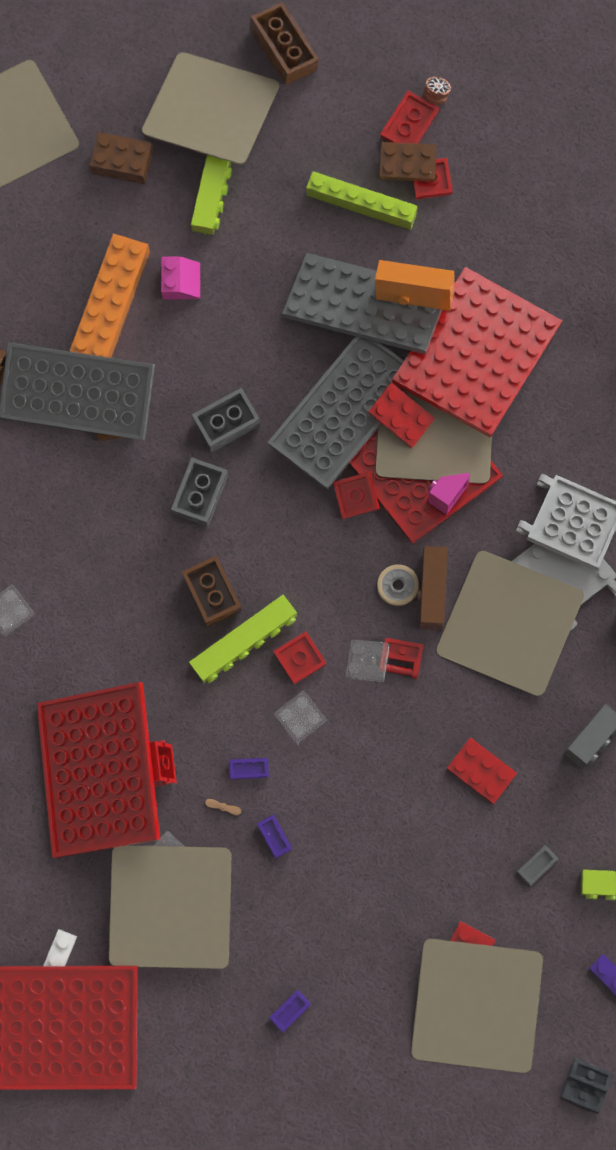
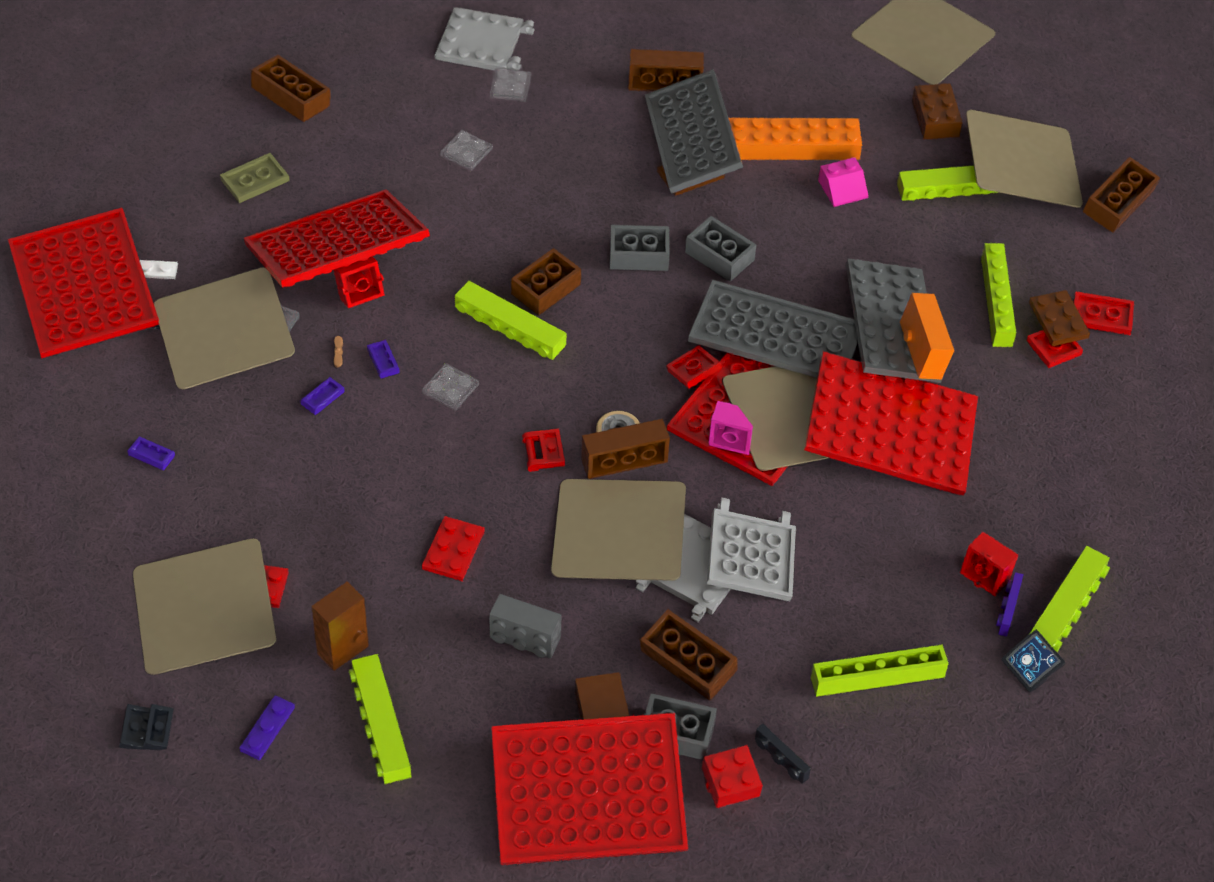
camera: 65 degrees right, 25 degrees down
red plate [273,631,327,685] -> none
clear plate [345,639,390,682] -> none
red plate [367,382,435,448] -> none
copper wheel [422,77,451,105] -> none
dark grey tile [517,845,559,886] -> none
none -> reddish brown brick [312,581,369,671]

